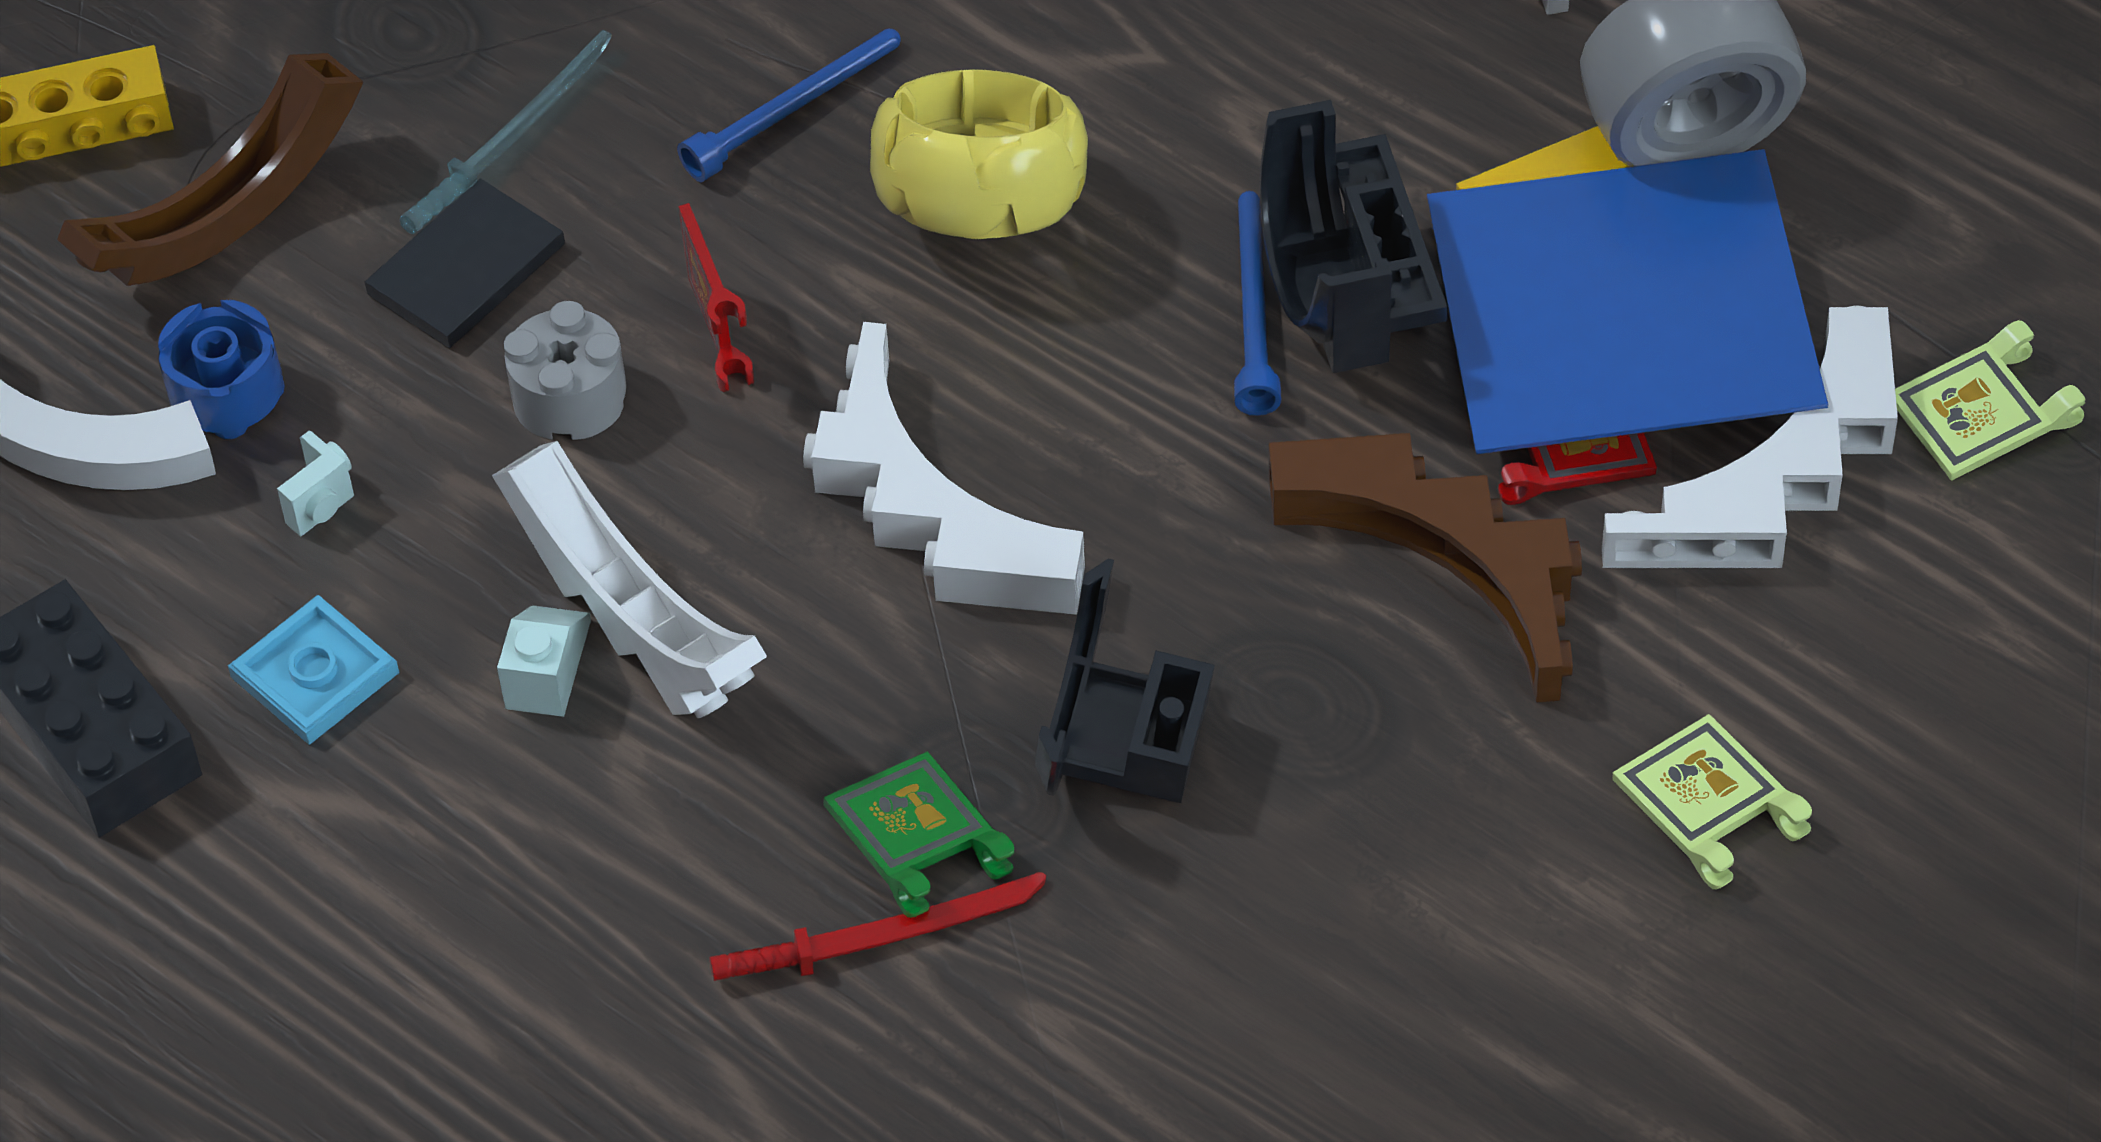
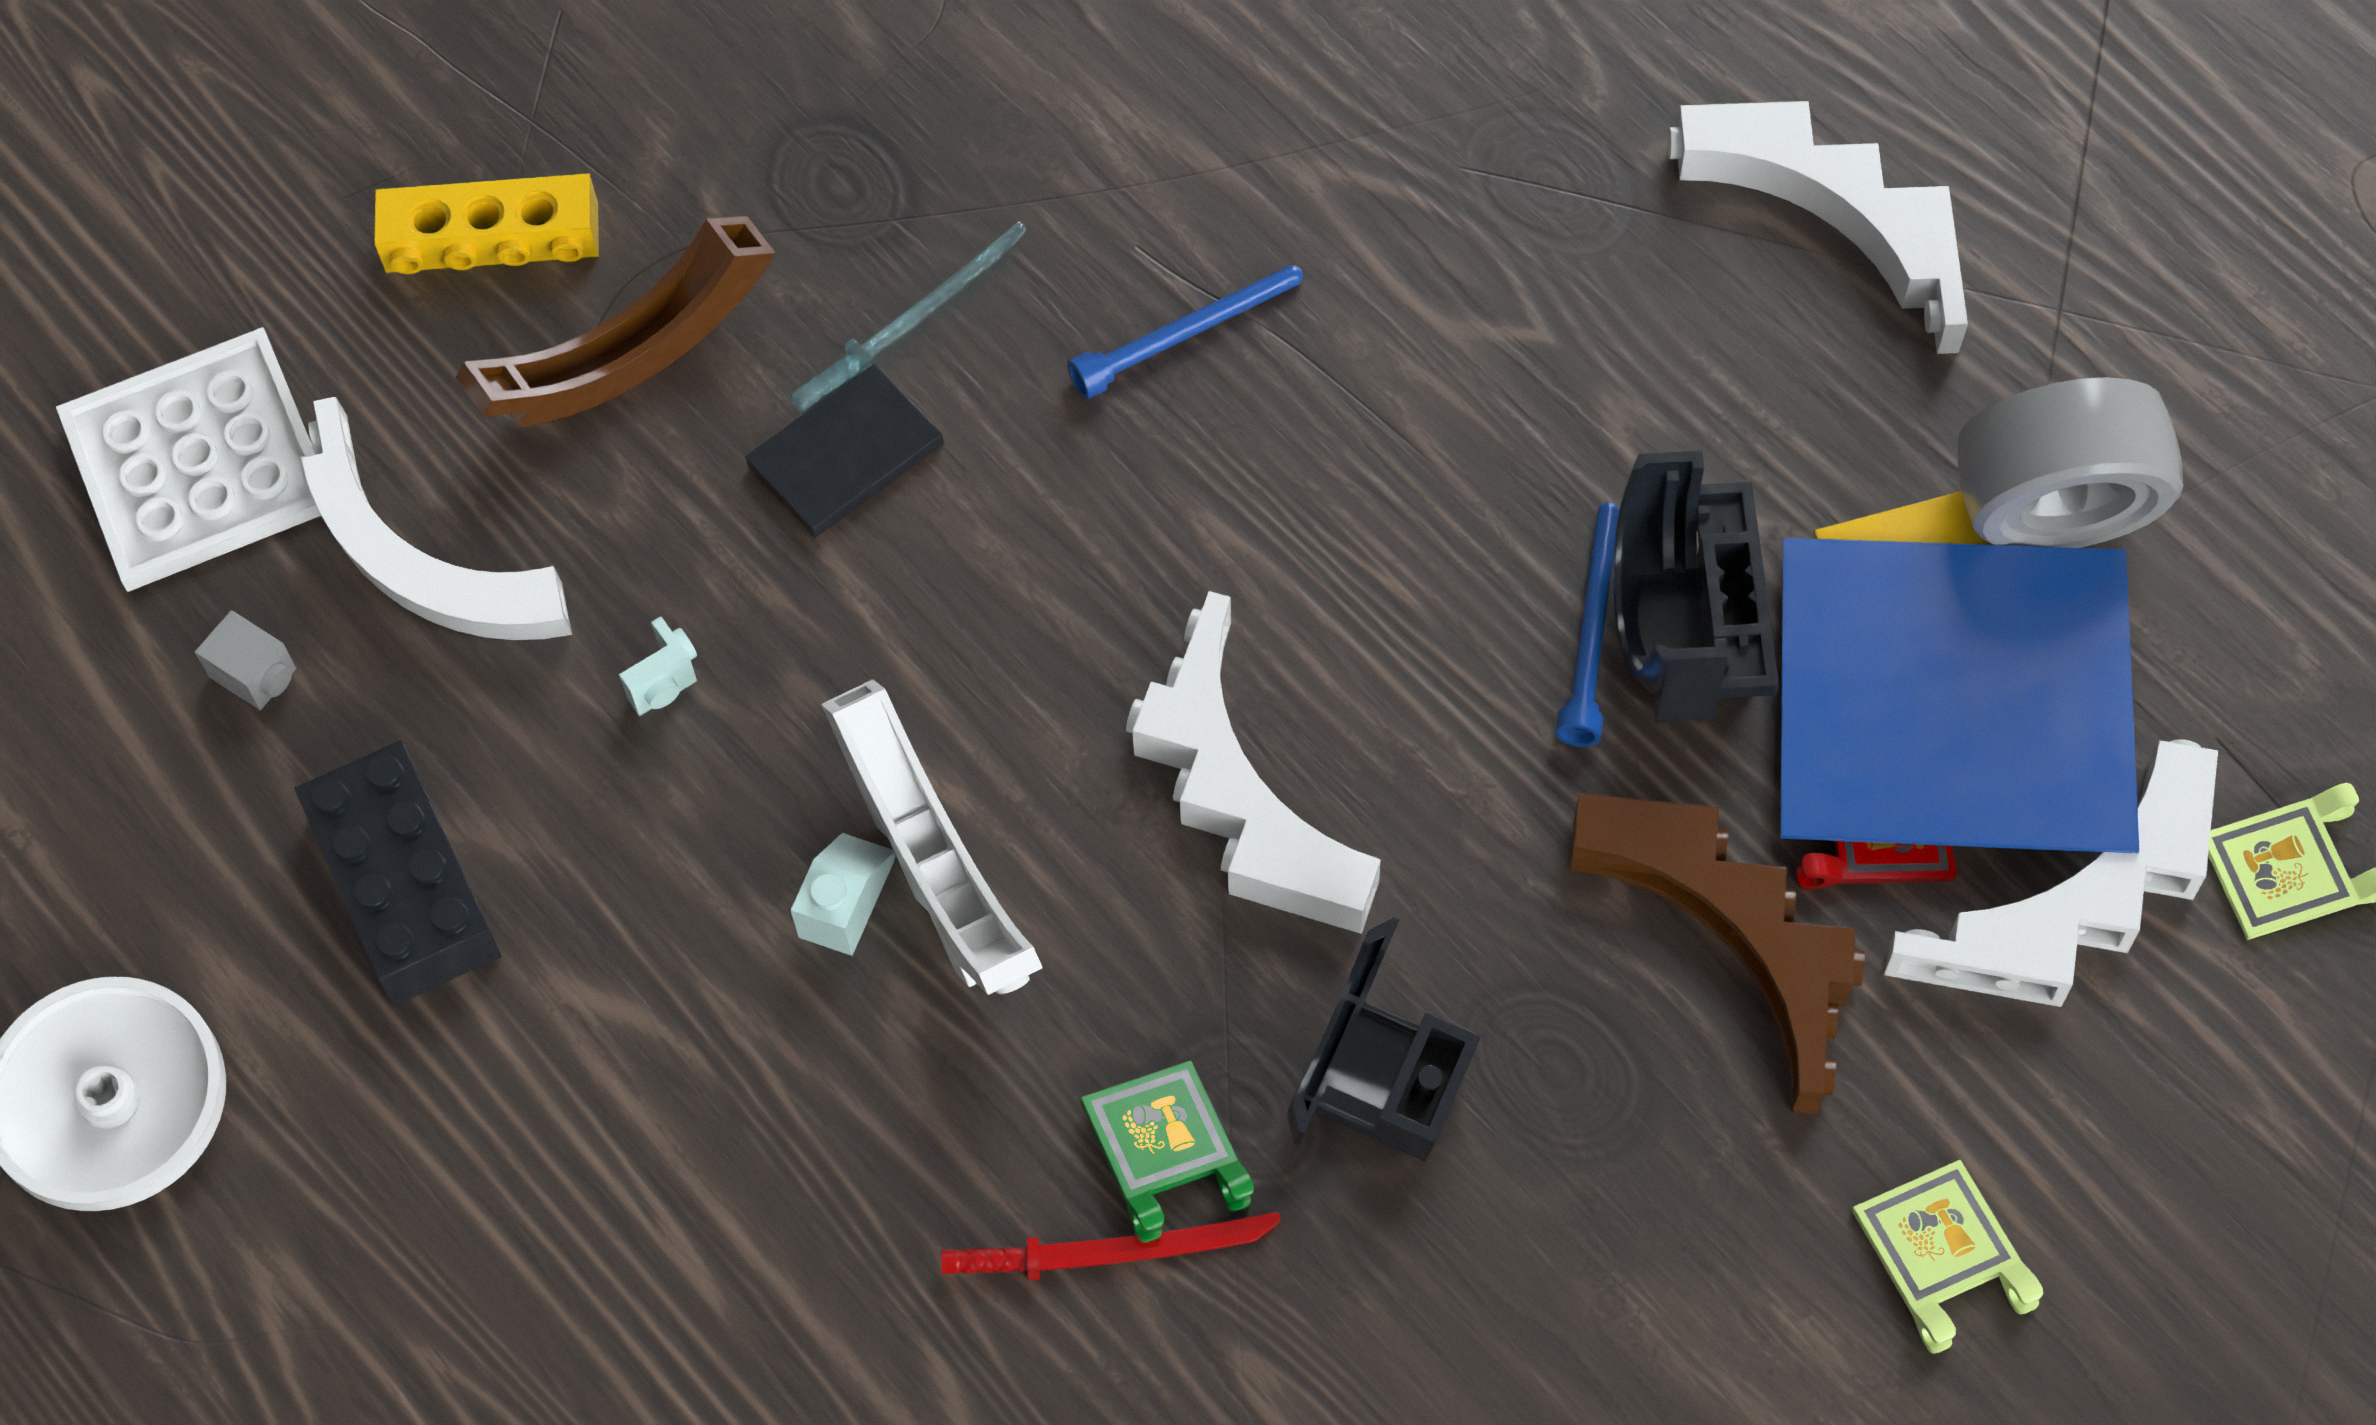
camera: 10 degrees right, 10 degrees up
blue brick [158,300,285,439] -> none
medium azure tile [228,595,399,745] -> none
light grey brick [504,301,626,440] -> none
red flag [678,203,754,392] -> none
light yellow wheel [870,70,1088,239] -> none

